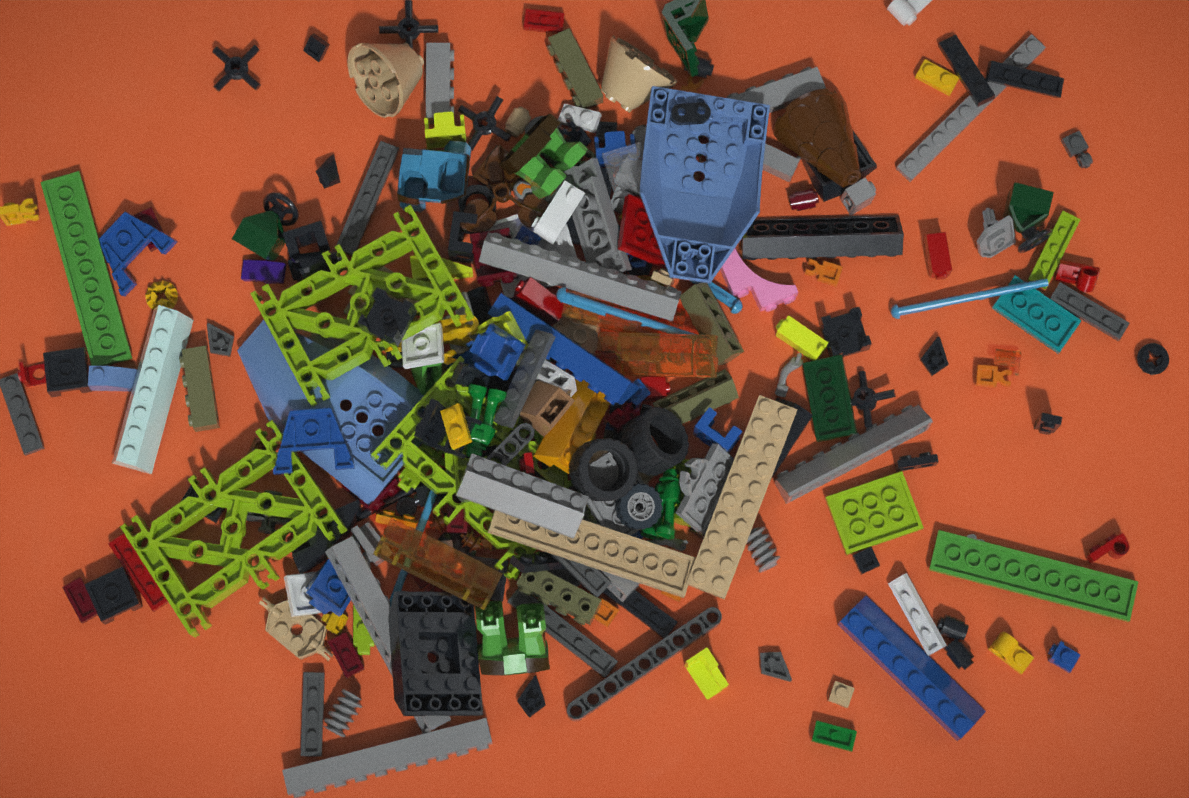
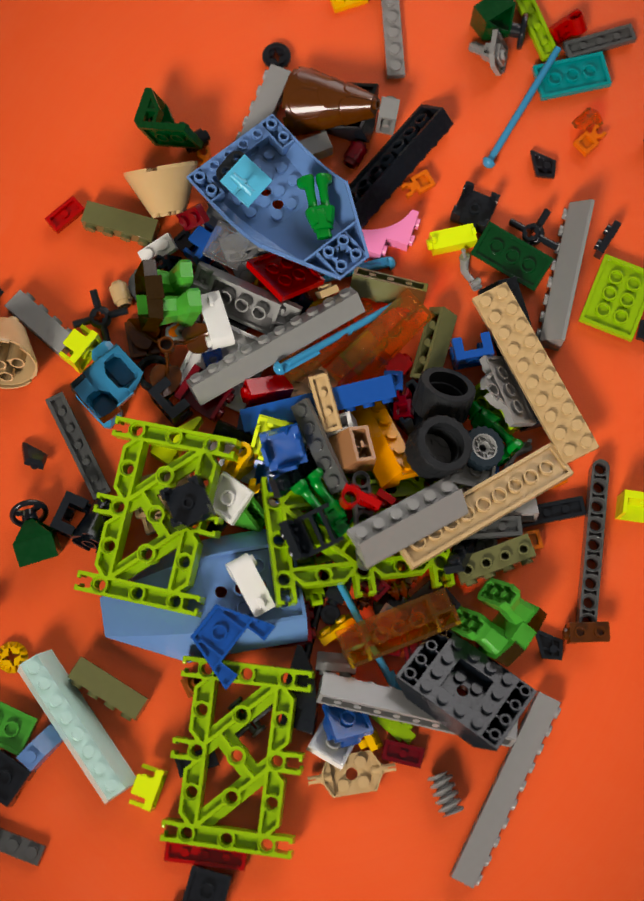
camera: 45 degrees left, 0 degrees up
dark grey piece [207,323,234,357] -> none
dark purple slope [241,260,286,284] -> none
dark grey plate [301,672,325,757] -> none
yellow plate [440,403,473,450] -> none
dark grey plate [507,588,618,678] -> none
light grey piece [746,526,781,573] -> none
red brick [924,232,952,280] -> none
none -> neon yellow panel [128,763,169,812]
none -> dark red plate [176,203,210,231]
none -> medium azure plate [219,154,273,207]
none -> white door [225,553,276,618]
none -> black gear [262,43,291,68]
none -> green piece [297,173,335,240]
none -> tan tile [308,372,343,434]
none -> red plate [339,483,382,513]
none -> reddish brown bracket [563,622,610,644]

